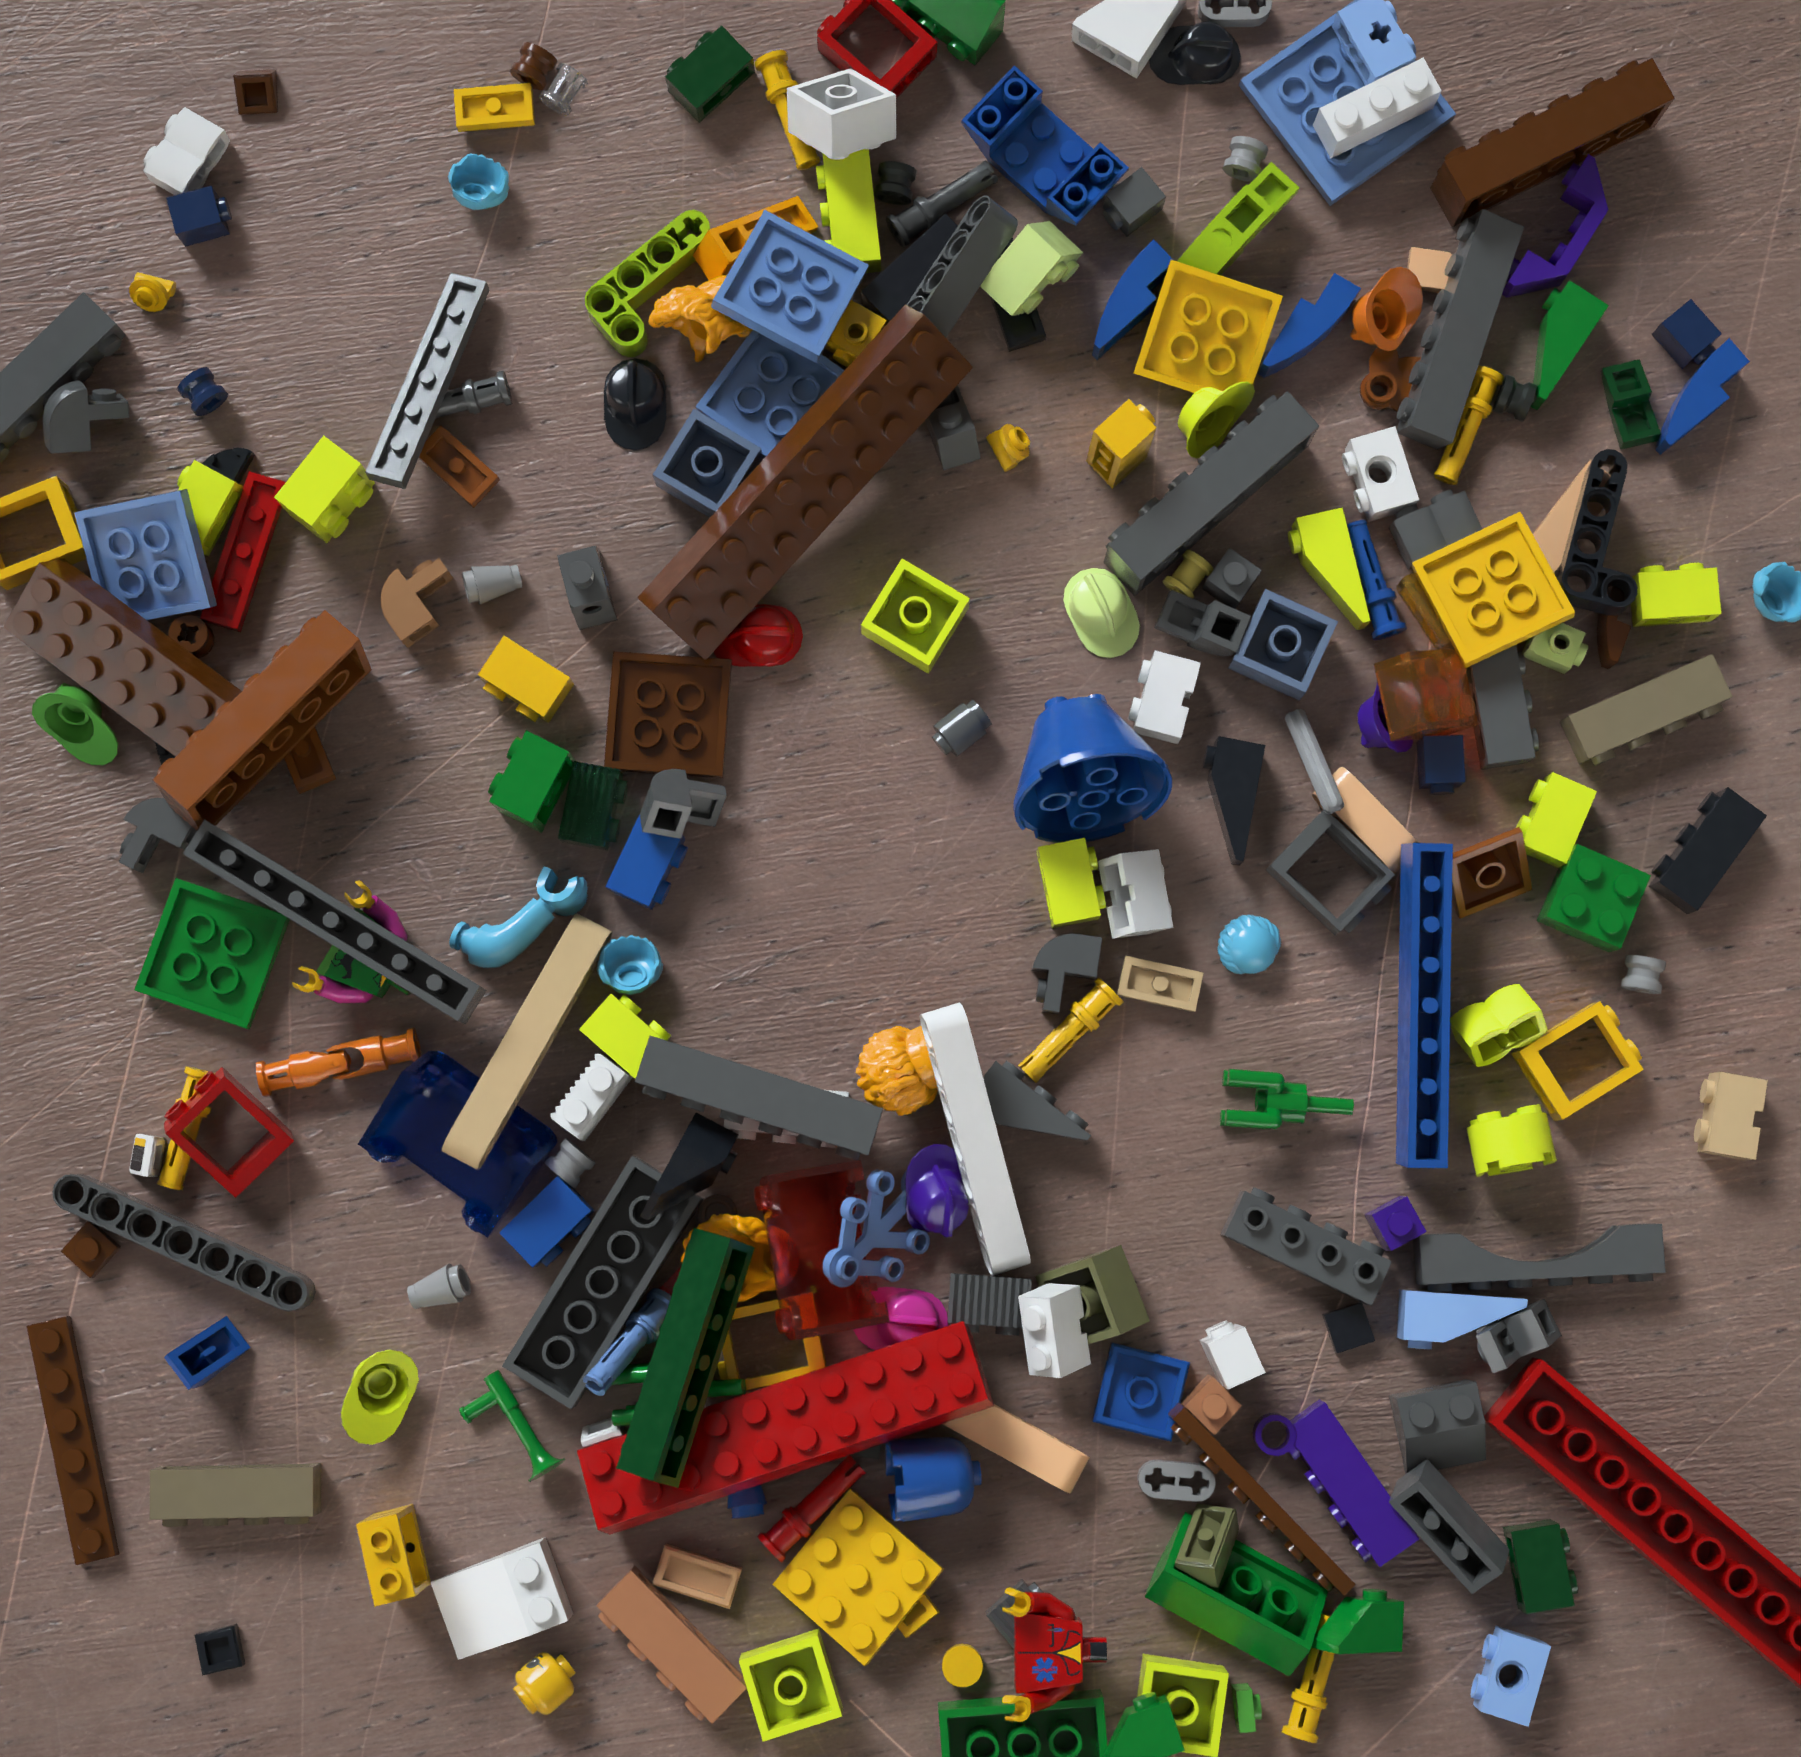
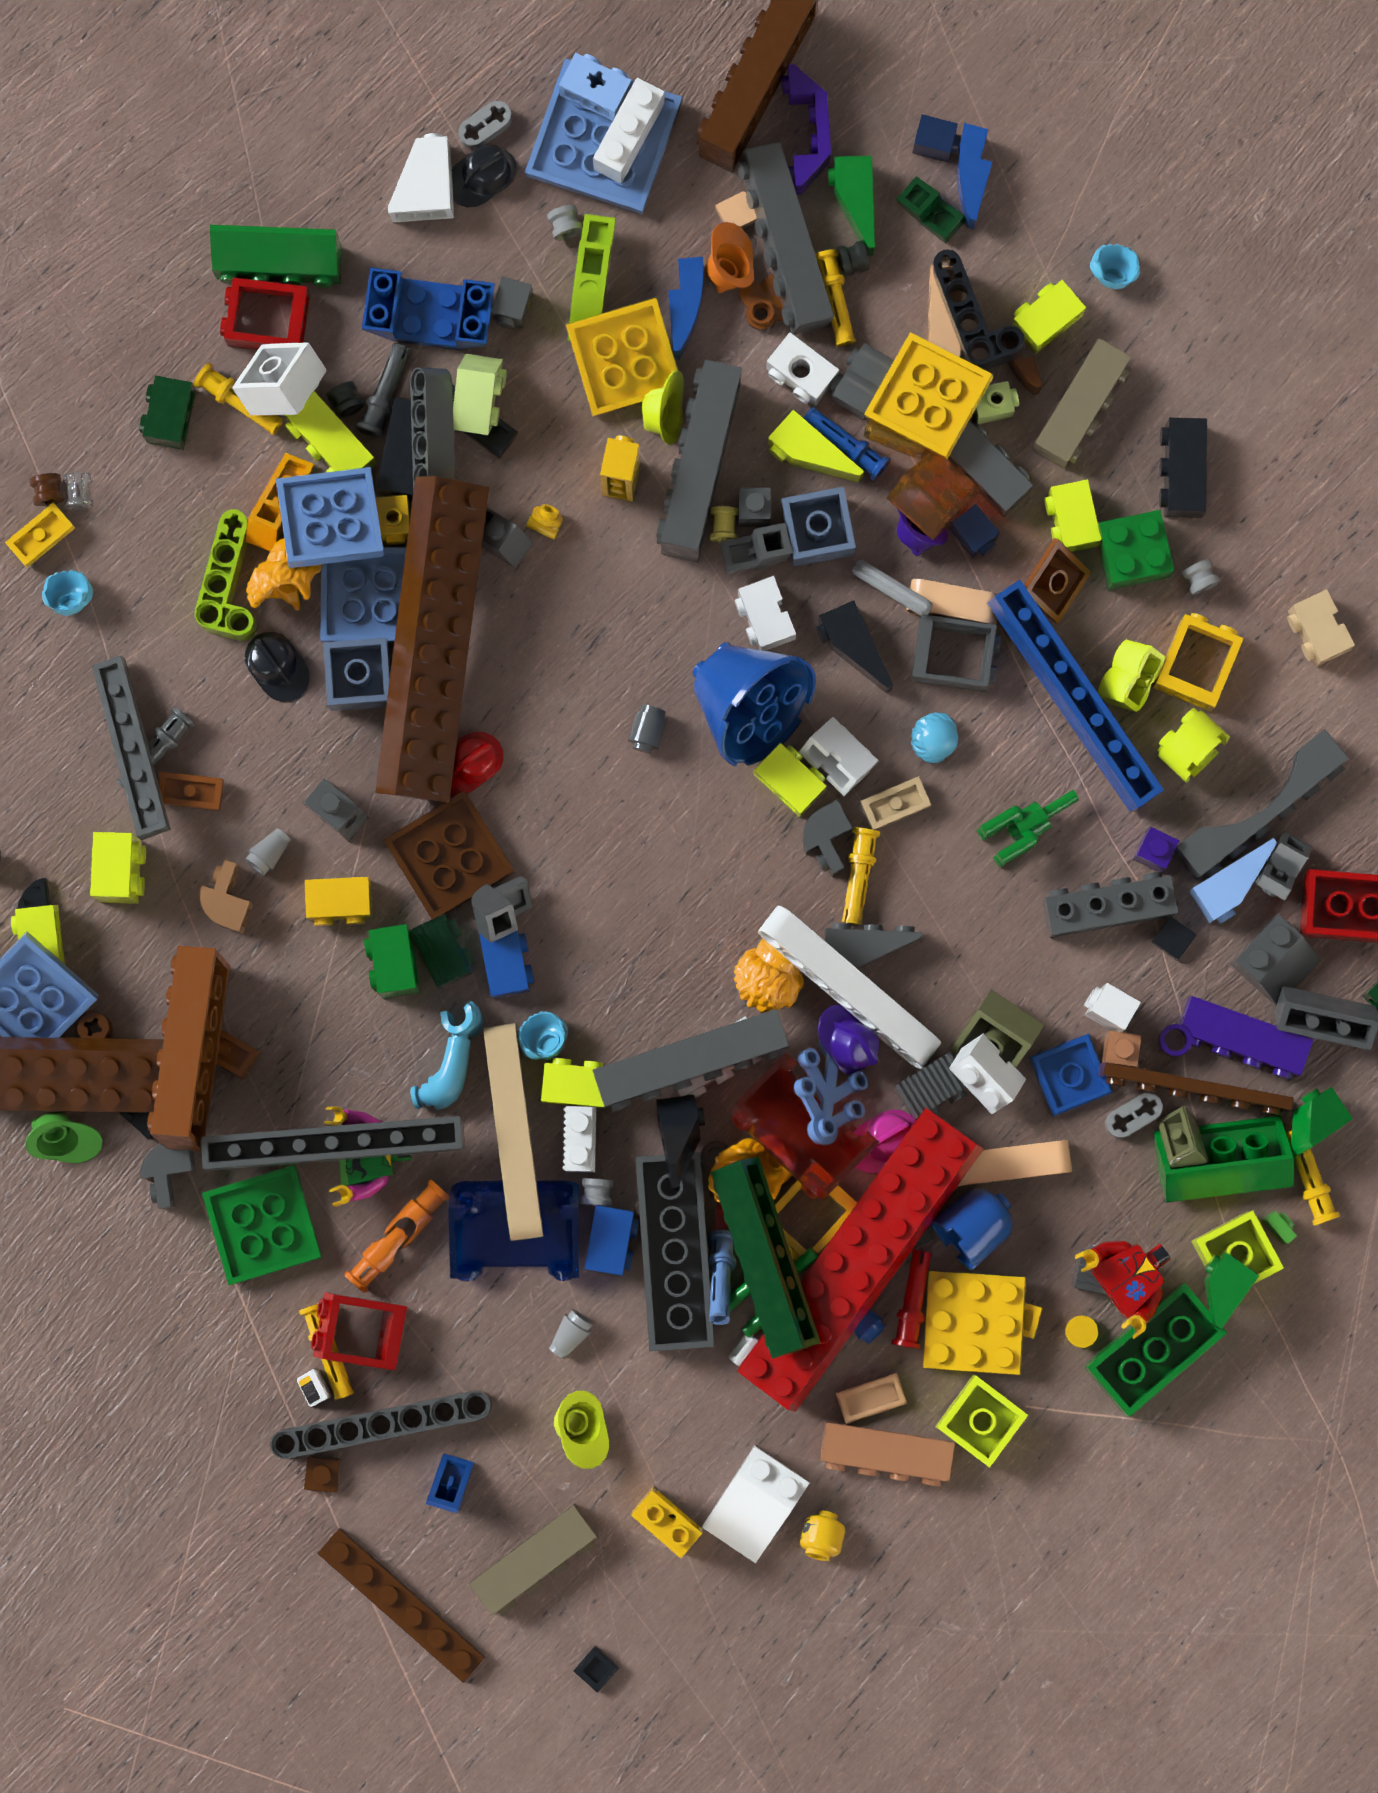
camera: 35 degrees left, 0 degrees up
red plate [200,471,286,633] -> none
green piece [459,1370,565,1482] -> none
neon yellow brick [861,558,970,674] -> none
yellowish green piece [1063,568,1140,658] -> none
blue slope [1092,239,1173,360] -> none

